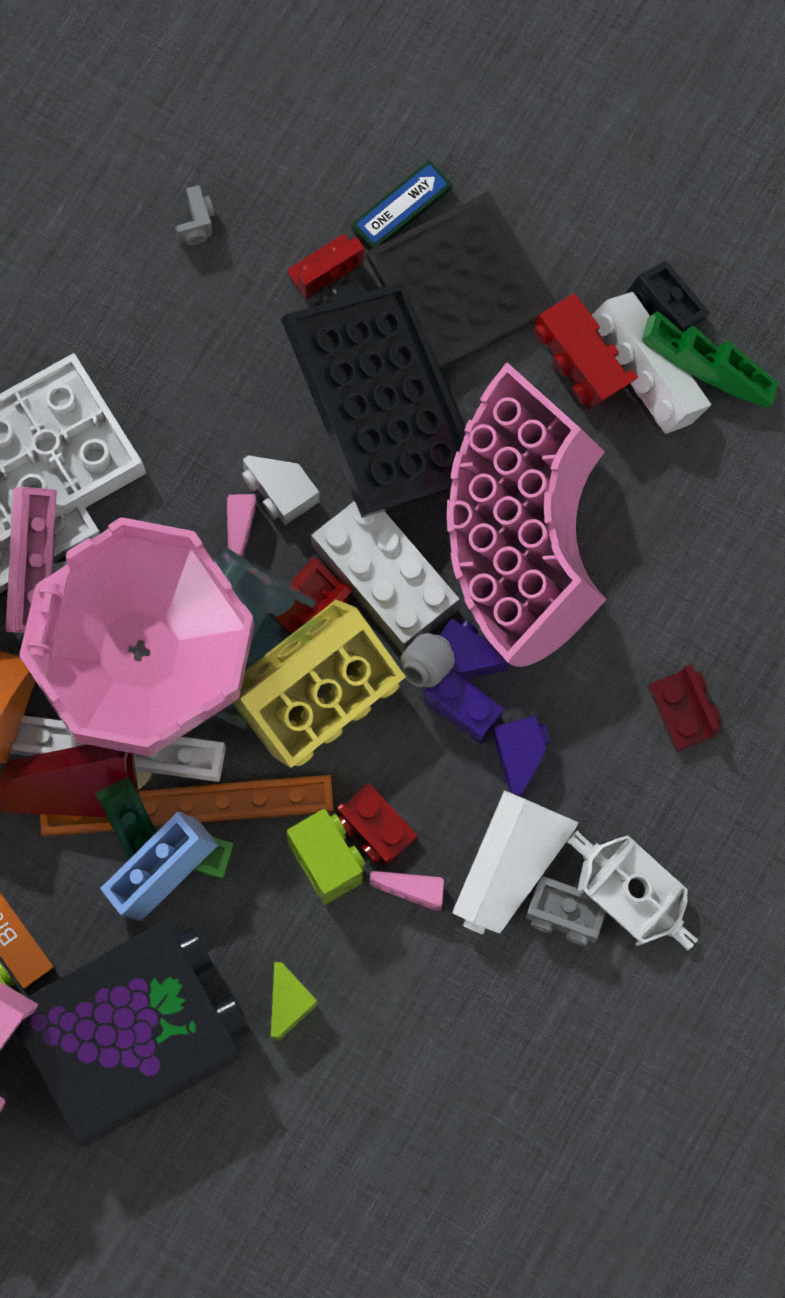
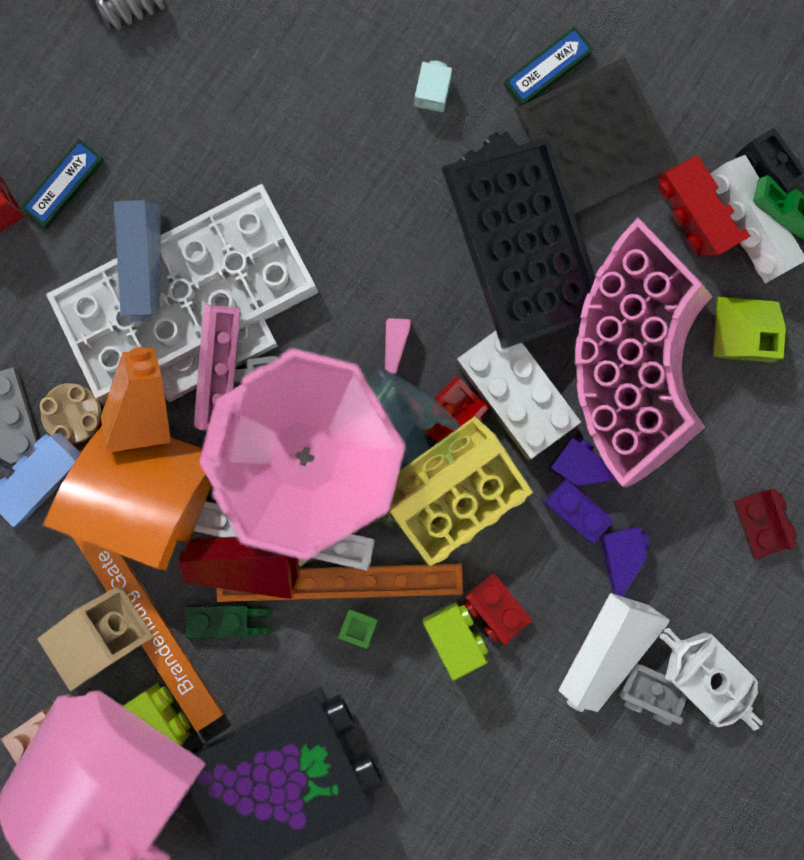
camera: 10 degrees right, 10 degrees up
dark green tile [95,776,157,860] -> none
light blue brick [100,812,218,921] -> none
light grey bracket [176,185,215,245] -> none
white slope [242,456,320,526] -> none
lime slope [271,962,318,1041] -> none
red bracket [288,234,364,300] -> none
bright pink slope [369,871,444,911] -> none
light grey head [400,633,455,687] -> none
none -> dark green hinge [185,605,272,638]
none -> light aqua brick [415,61,452,113]
none -> lime slope [712,297,786,363]

